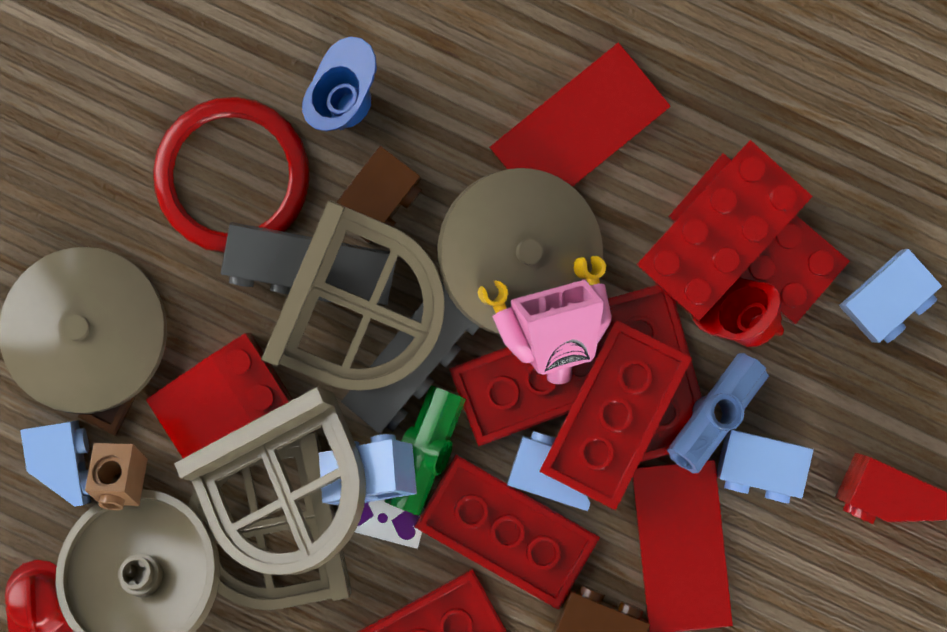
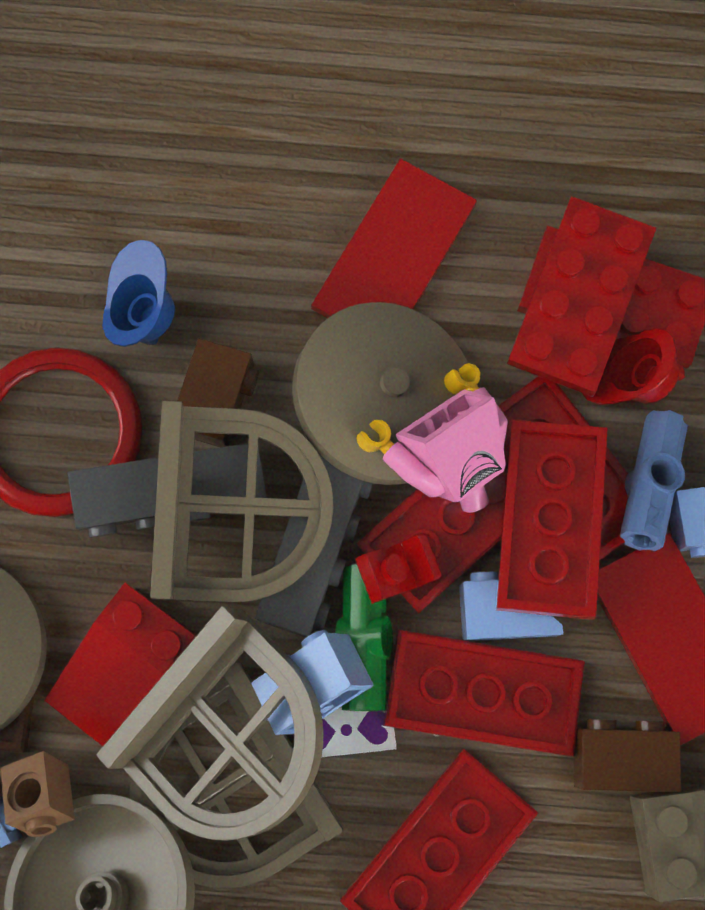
camera: 25 degrees left, 10 degrees down
none -> red bracket [355,533,441,604]

